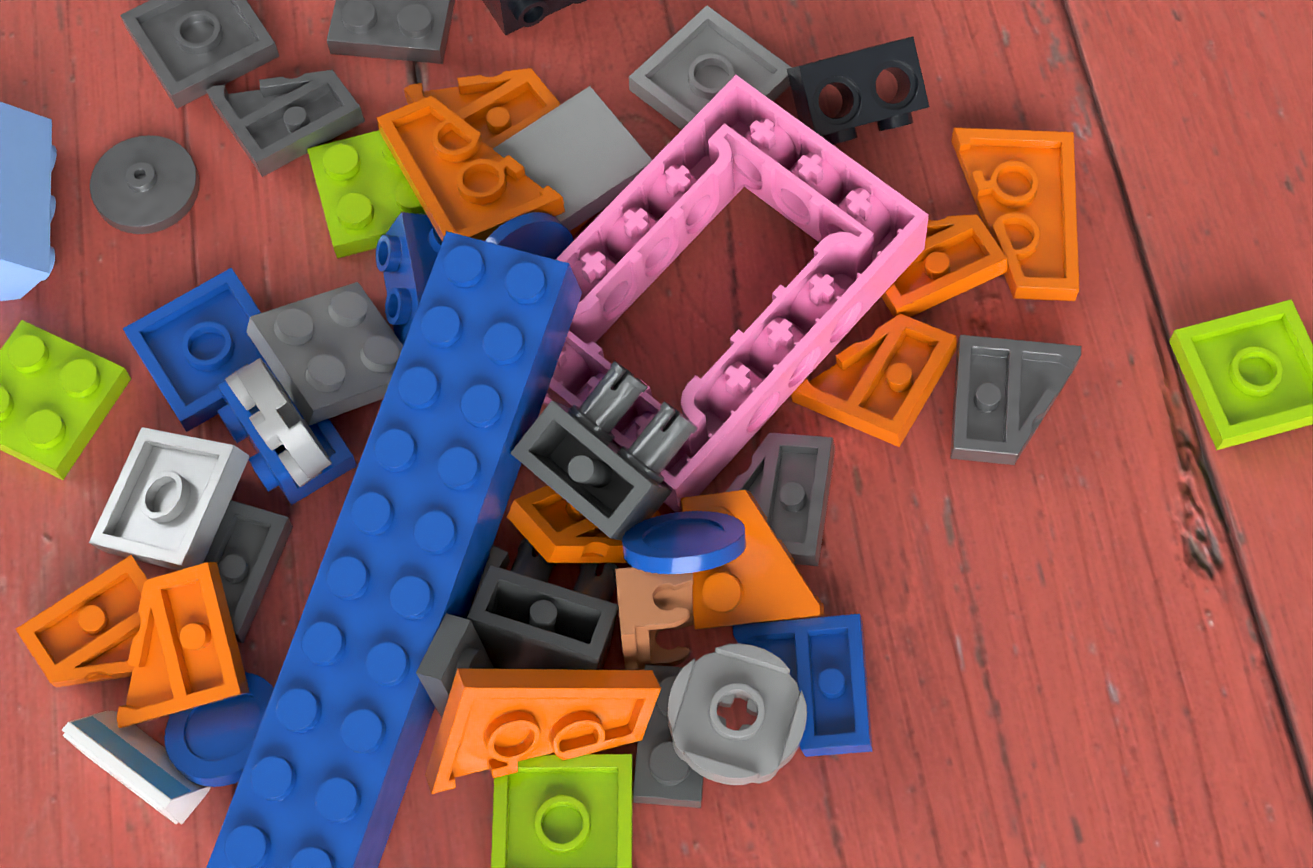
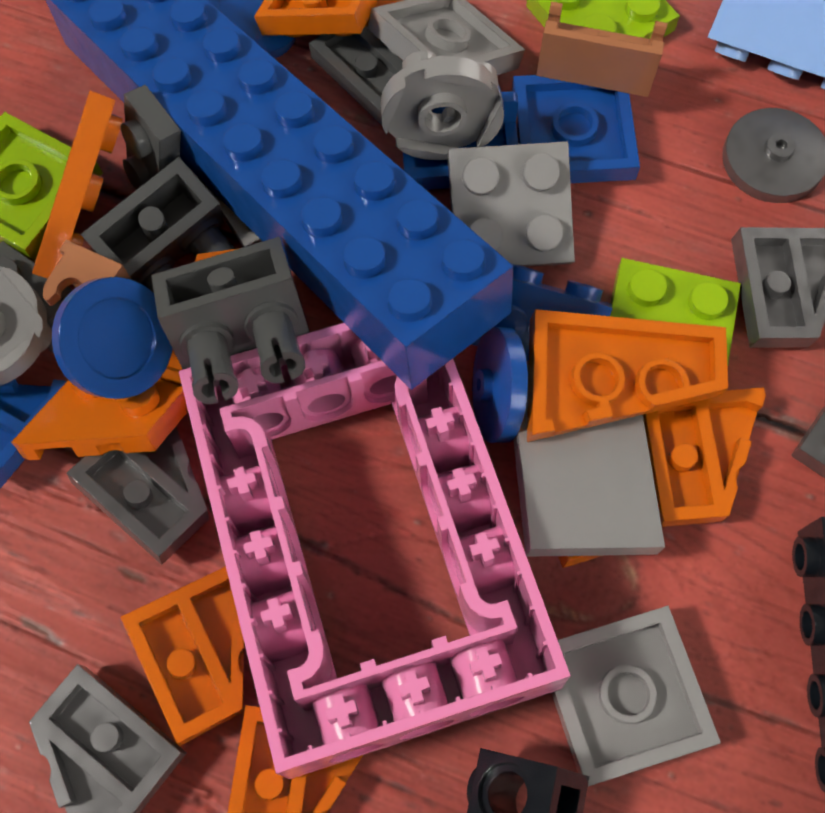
camera: 120 degrees right, 5 degrees up
none -> nougat hinge [536,1,668,97]

